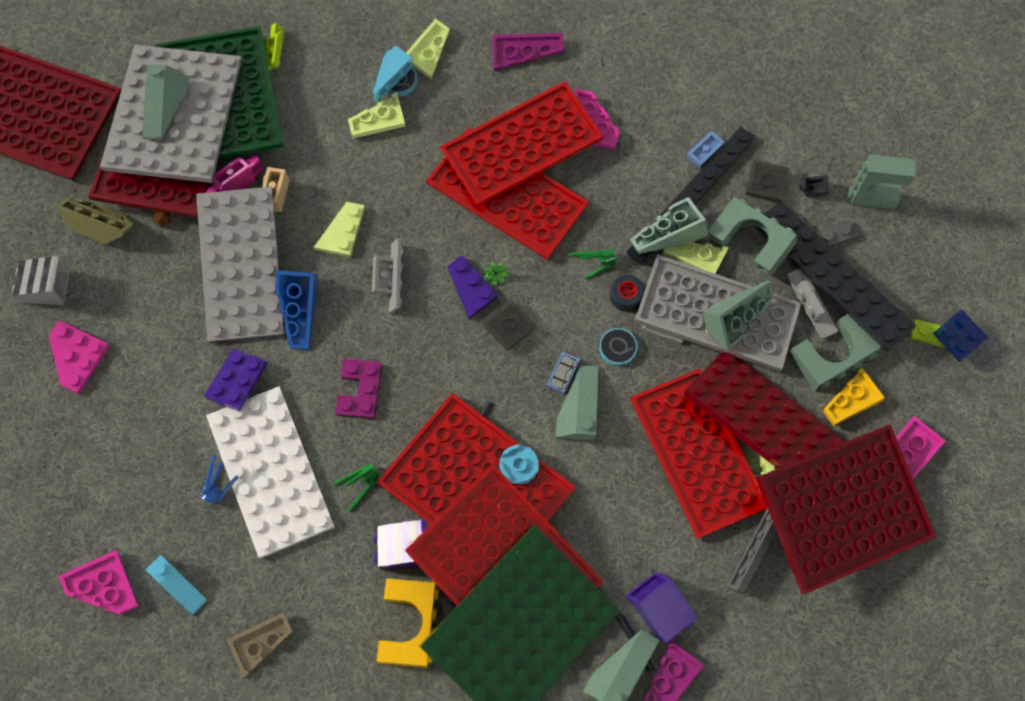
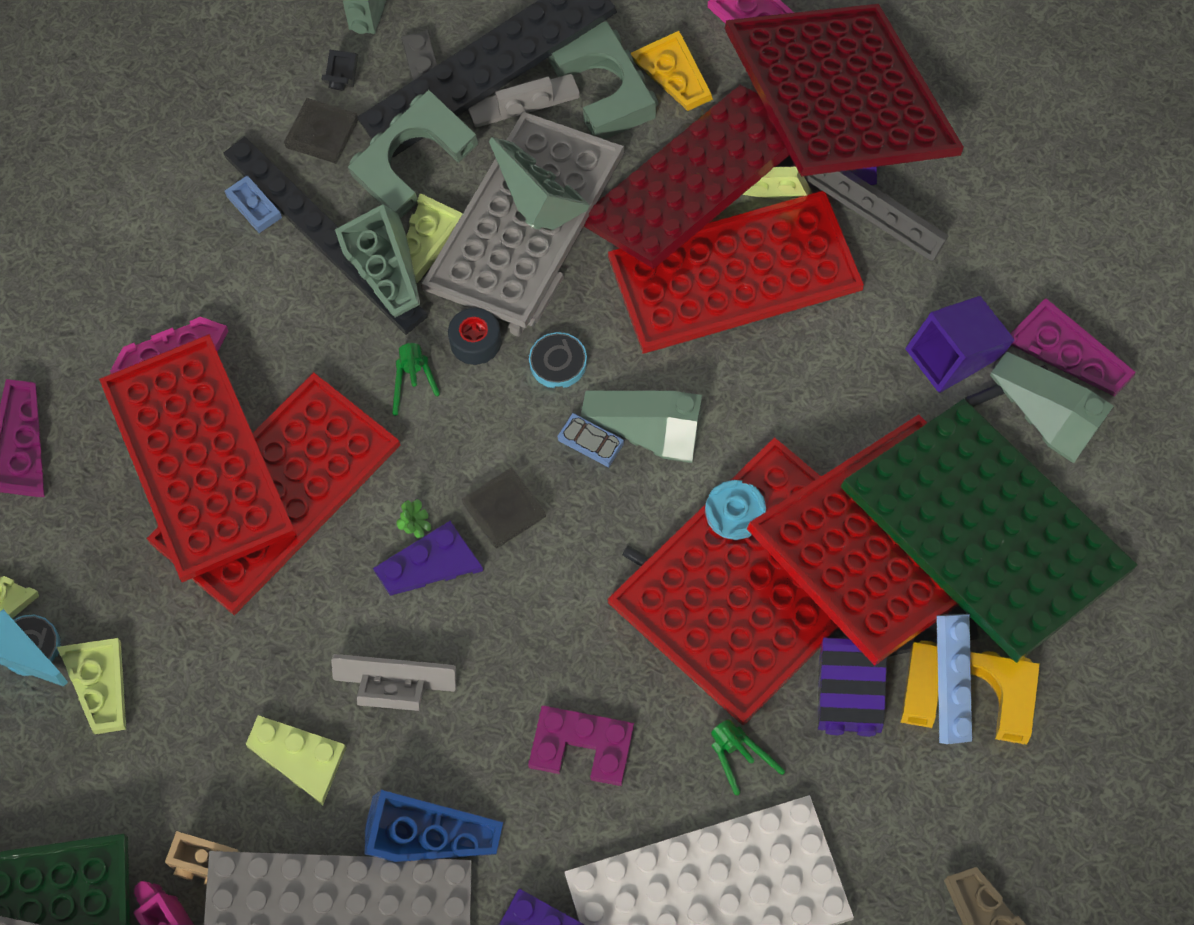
camera: 80 degrees left, 5 degrees down
none -> light blue plate [937,614,972,744]

